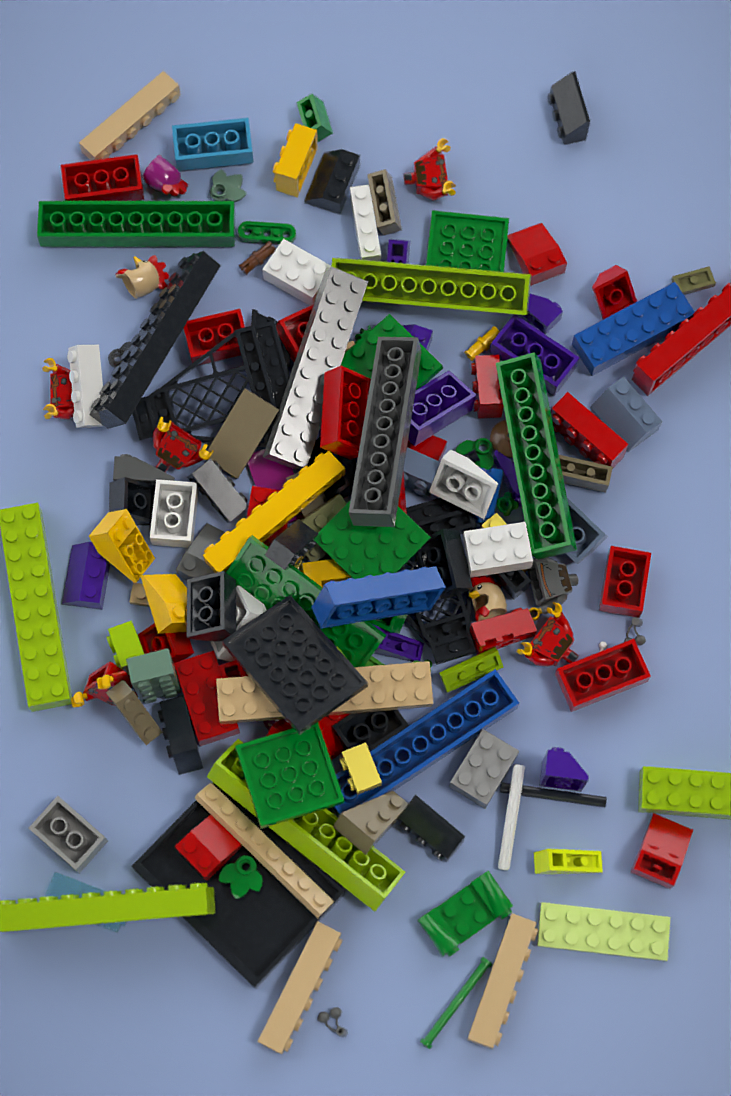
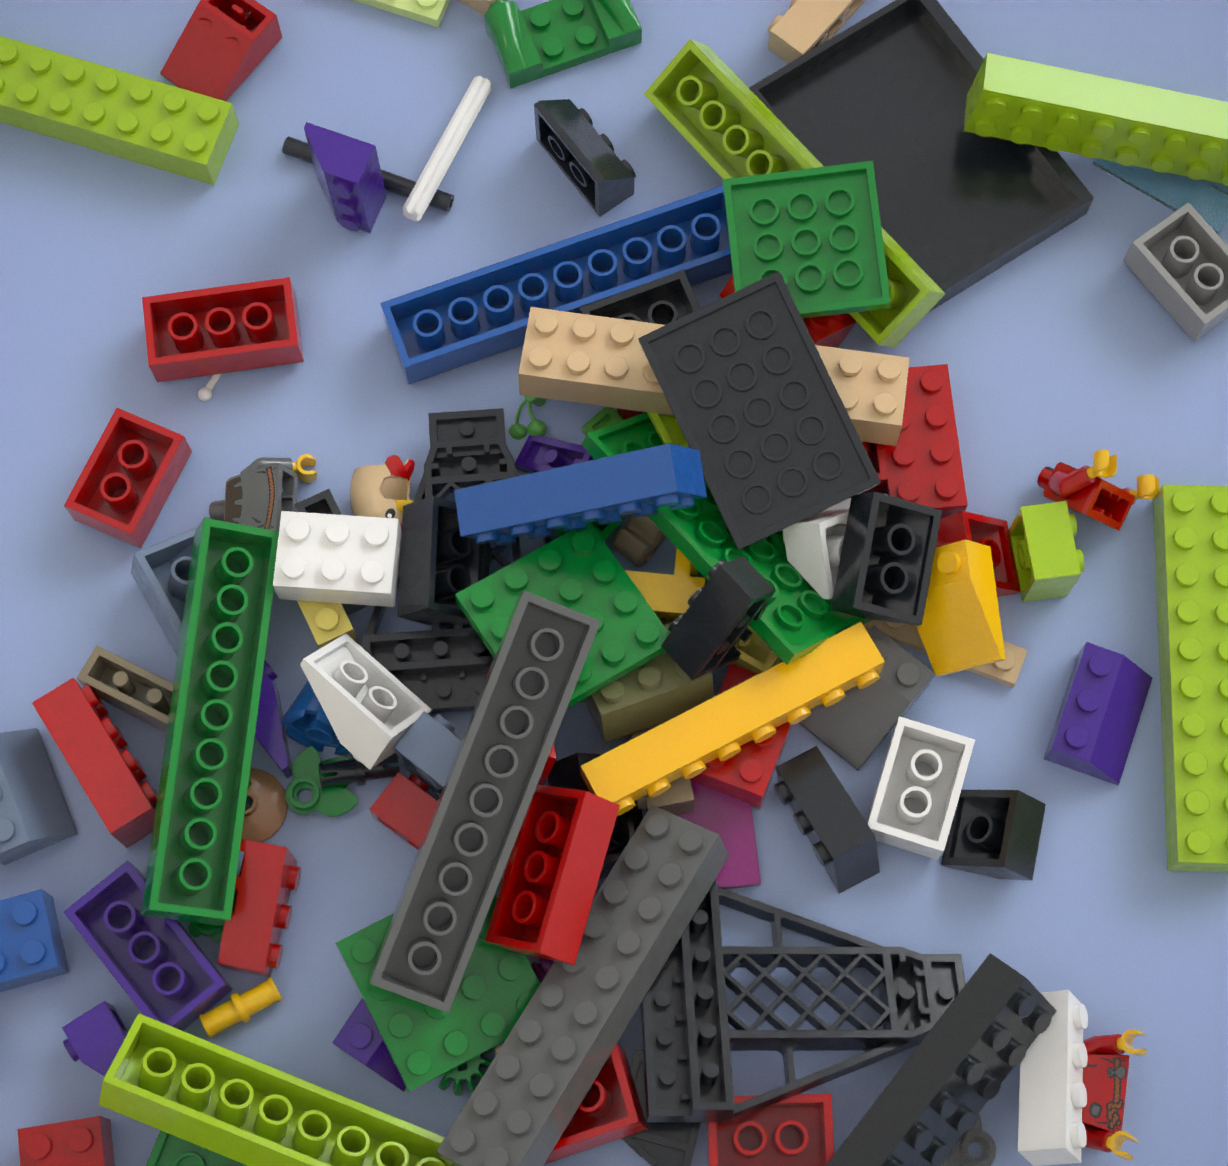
camera: 165 degrees left, 0 degrees up
yellow slope [89,509,155,583] -> none
dark tan brick [106,680,163,745] -> none
dark grey slope [113,454,175,486] -> none
sand green brick [126,649,181,704] -> none
torso [153,417,214,473] -> none
black wedge [158,695,203,775] -> none
red slope [175,815,243,881] -> none
tan plate [195,782,334,918] -> none
dark tan tile [207,388,279,479] -> none
green plate [219,856,262,899] -> none
dark tan wedge [333,791,408,855] -> none
light yellow brick [339,743,382,795] -> none
dark purple brick [408,370,477,446] -> none
lime plate [439,647,503,693] -> none
light grey brick [449,729,519,809] -> none
red wedge [470,608,537,655] -> none
green plate [496,492,519,516] -> none
torso [517,602,579,667] -> none
neon yellow slope [534,849,603,874] -> none
dark grey piece [624,617,646,645] -> none

